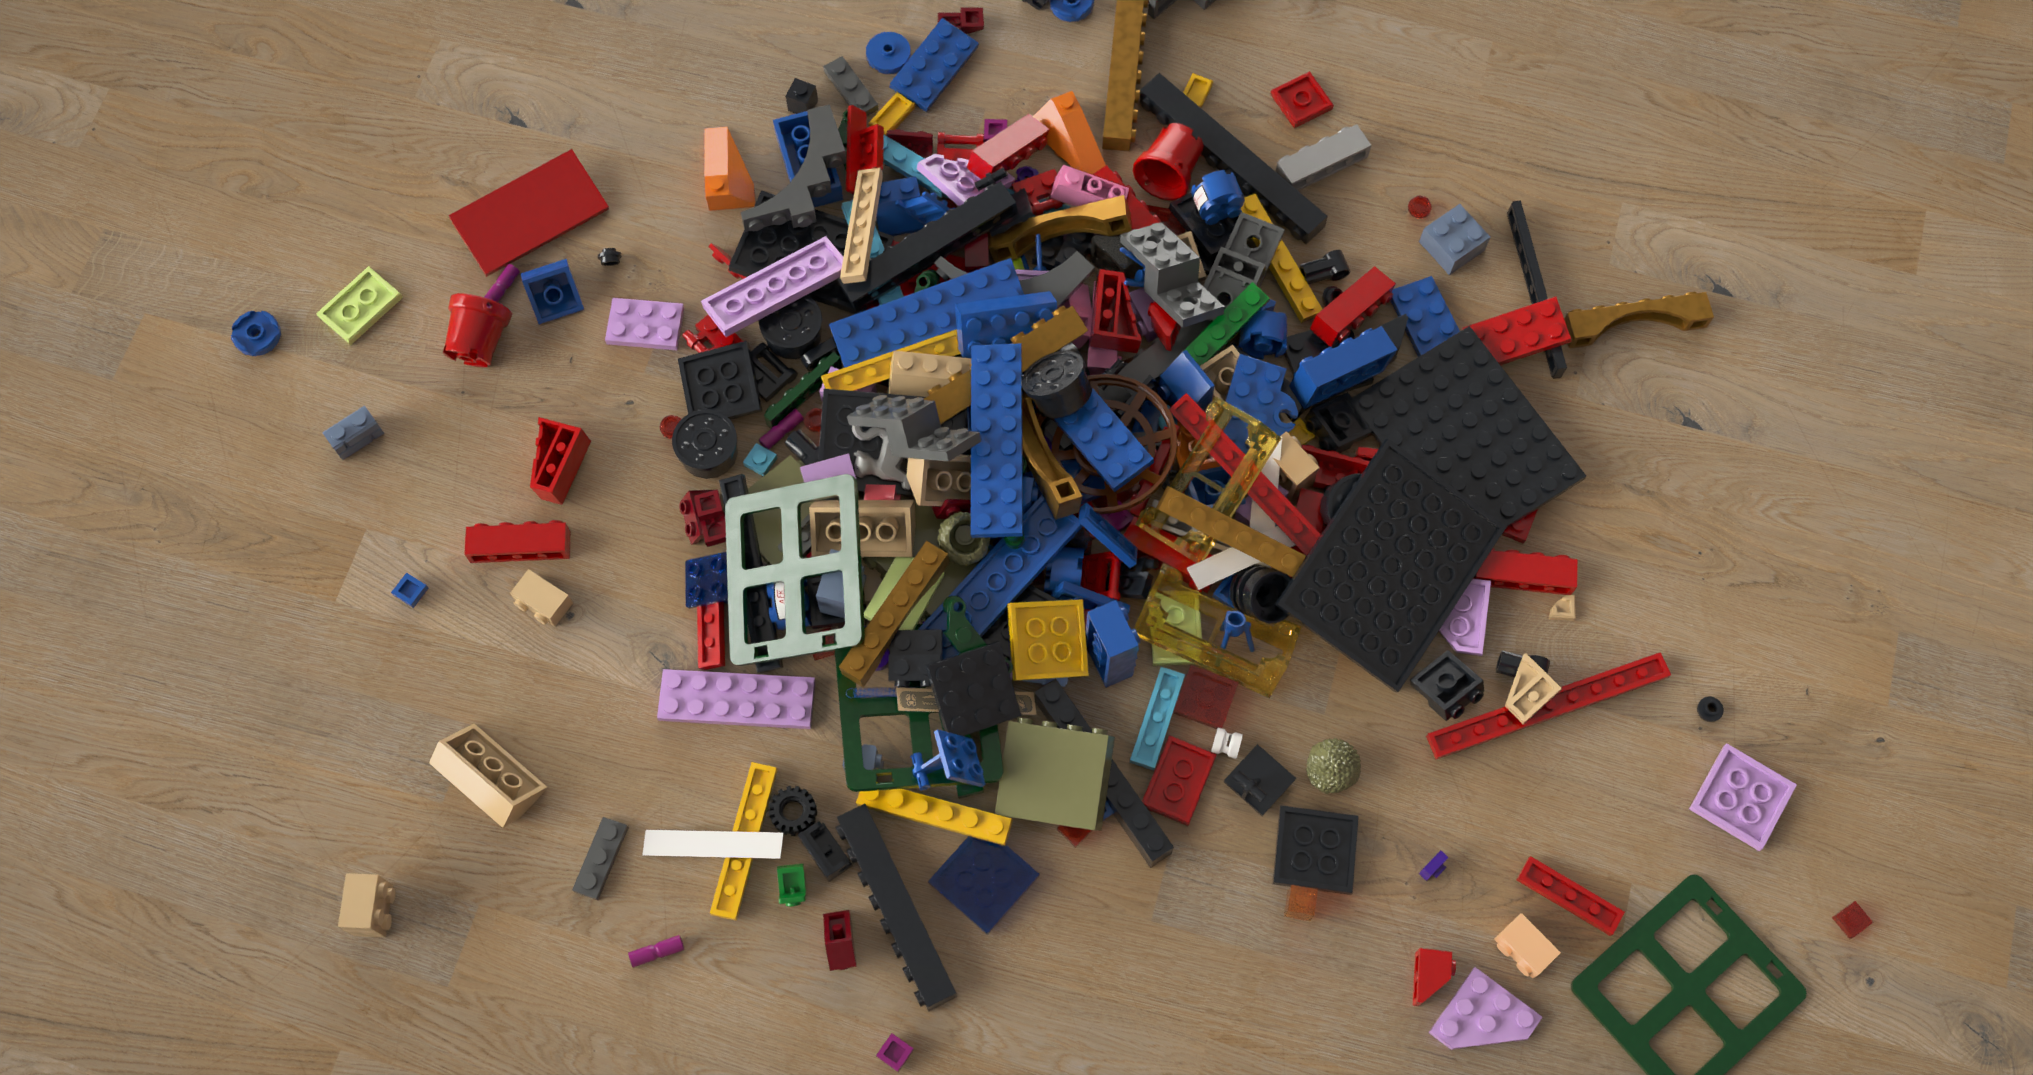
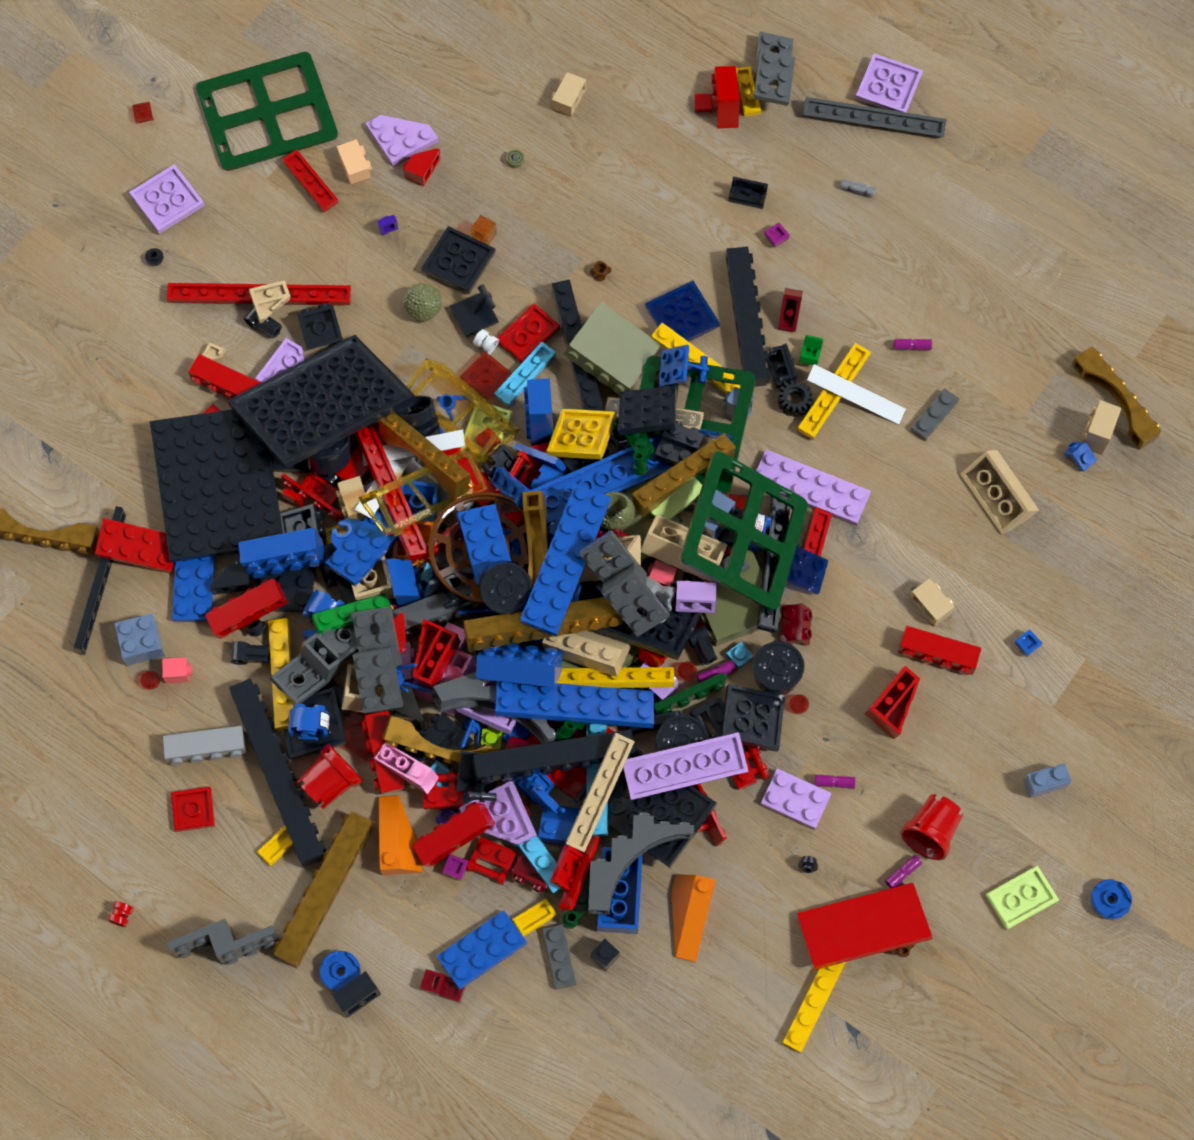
camera: 160 degrees left, 0 degrees up
blue slope [521,259,584,324] -> none
dark red slope [694,489,726,547] -> none
blue plate [866,32,911,74] -> none
none -> coral brick [162,657,193,684]
none -> clear red plate [474,426,501,453]
none -> olive tile [506,149,524,168]
none -> reddish brown plate [590,261,611,281]
none -> yellow plate [782,962,846,1054]
none -> magenta piece [815,774,855,789]
none -> blue bracket [1063,441,1097,472]
none -> pearl gold arch [1071,346,1161,450]

